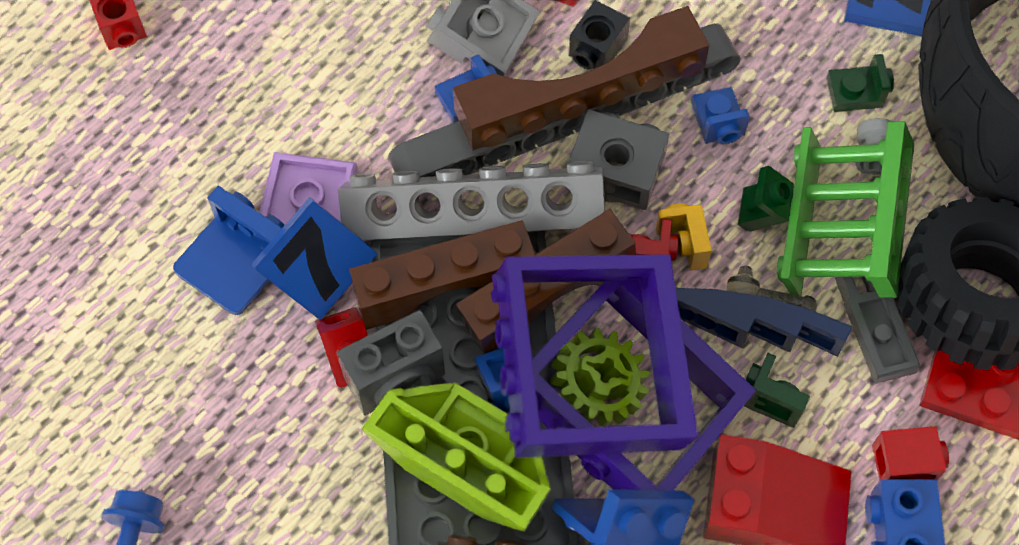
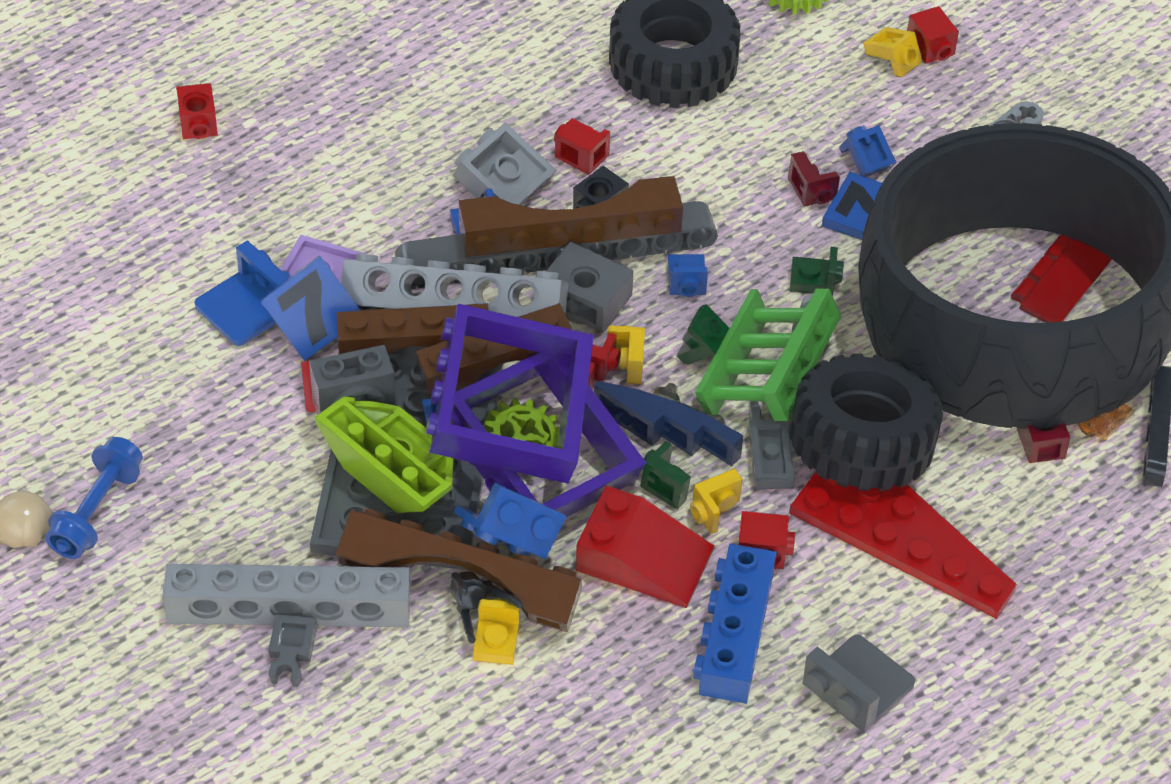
camera: 10 degrees right, 15 degrees down
none -> yellow bracket [690,468,743,534]

